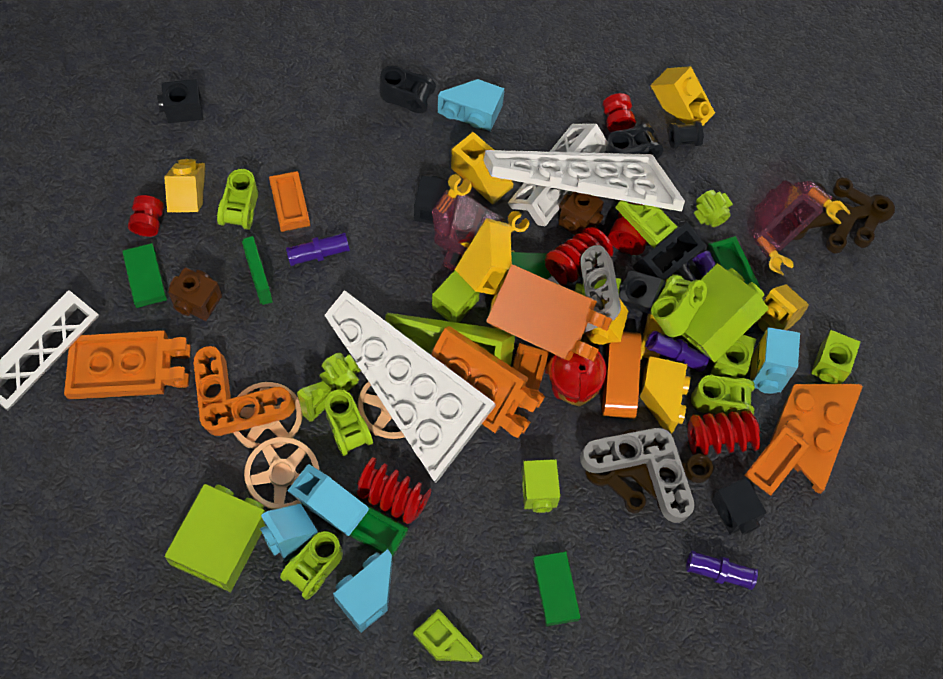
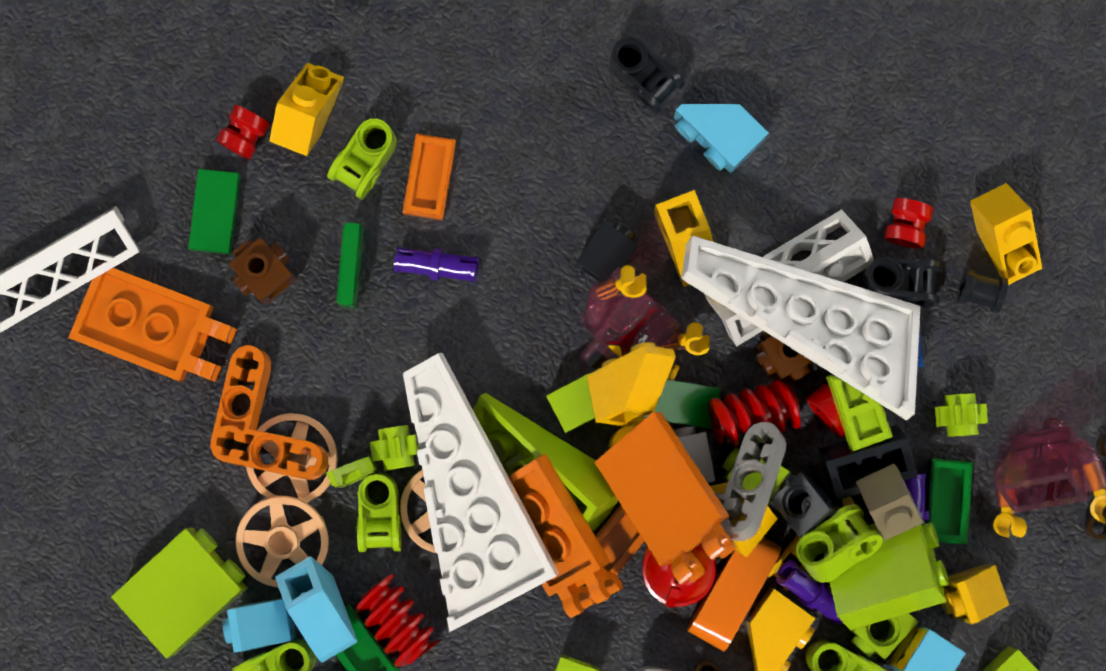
camera: 30 degrees right, 20 degrees up
none -> dark tan brick [856,463,923,541]

